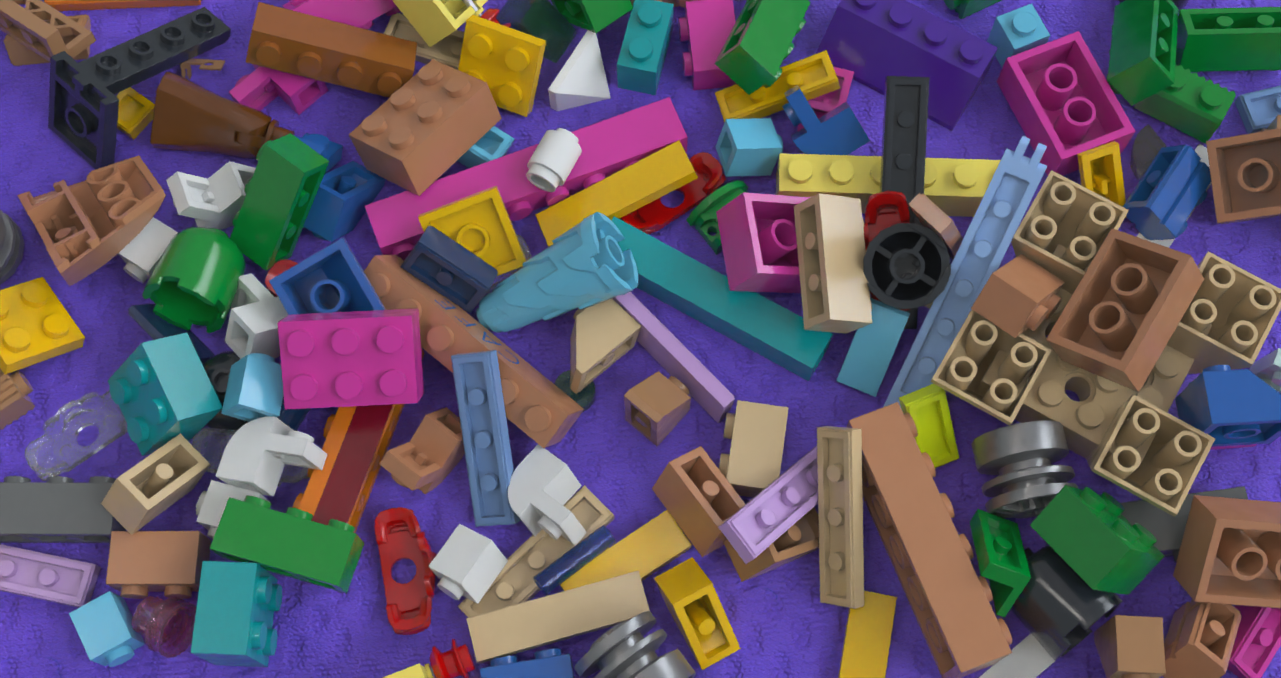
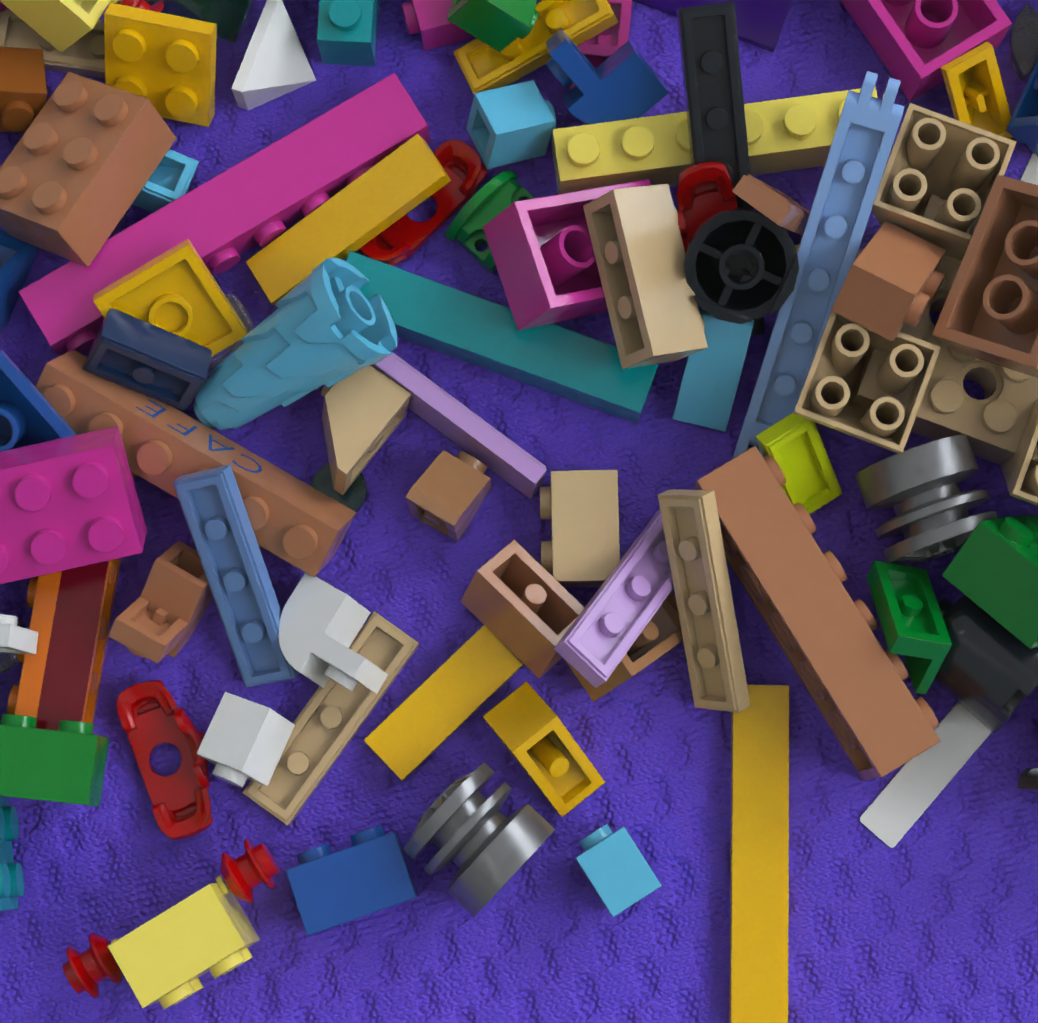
camera: 10 degrees left, 10 degrees up
tan tile [466,570,650,664] -> none
white brick [526,128,582,192] -> none
clear blue piece [533,525,616,595] -> none

